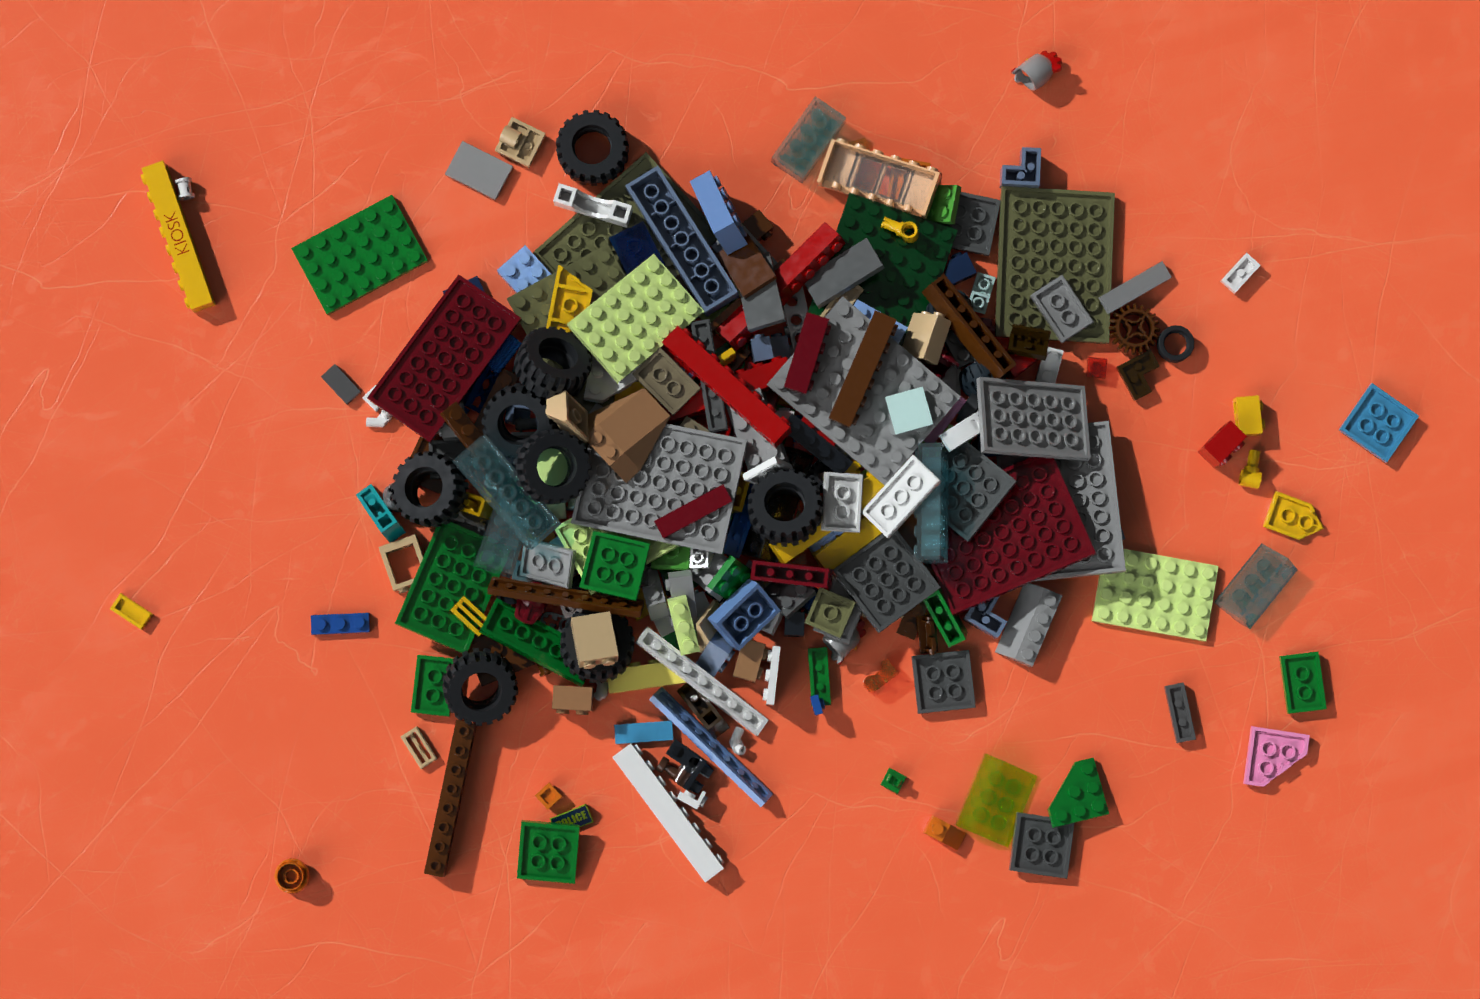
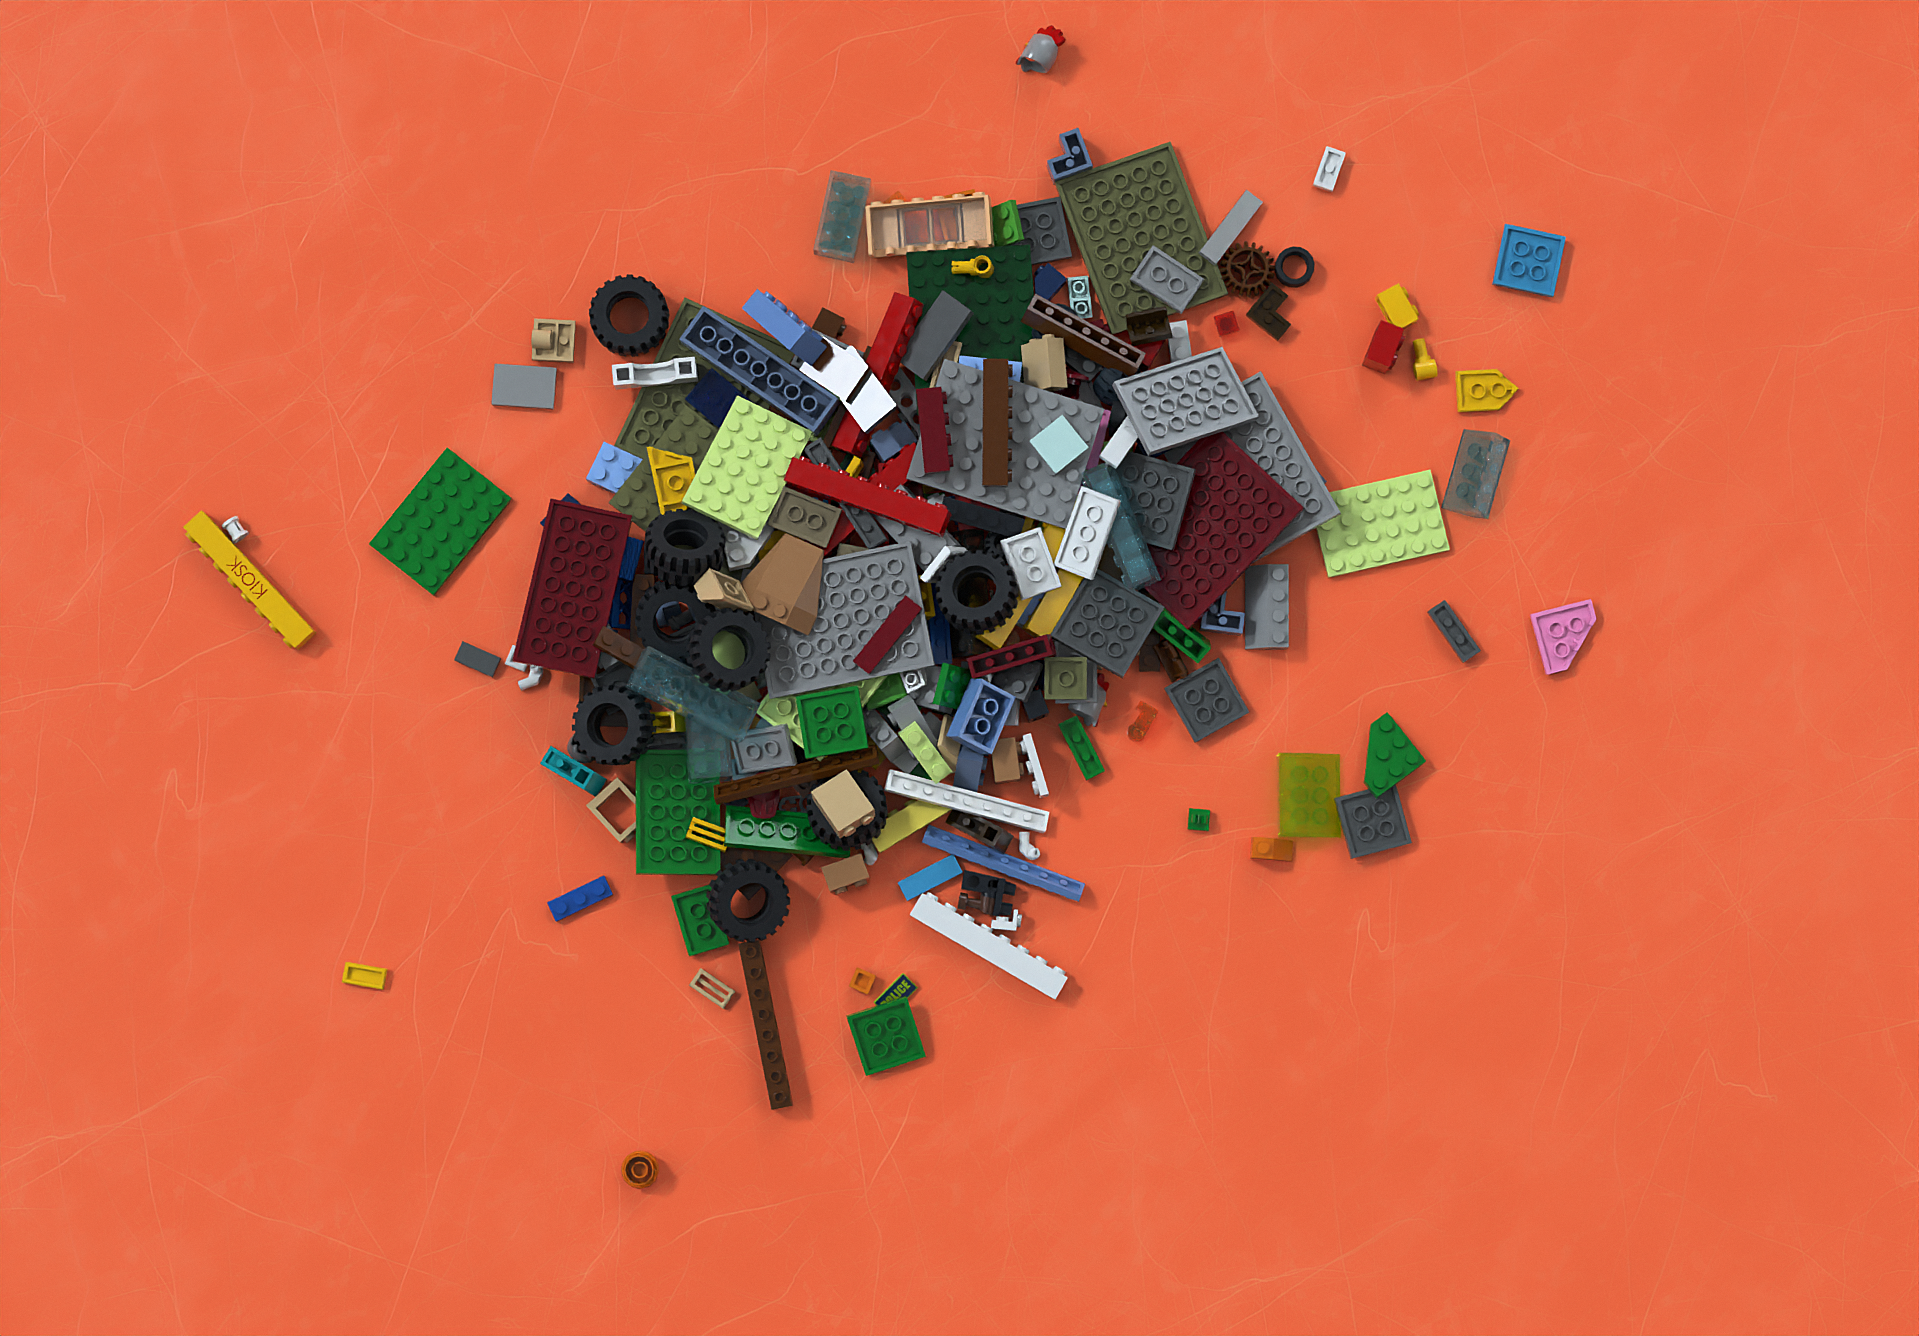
camera: 20 degrees left, 0 degrees up
blue plate [810,694,825,715] -> none
green plate [1279,651,1327,714] -> none

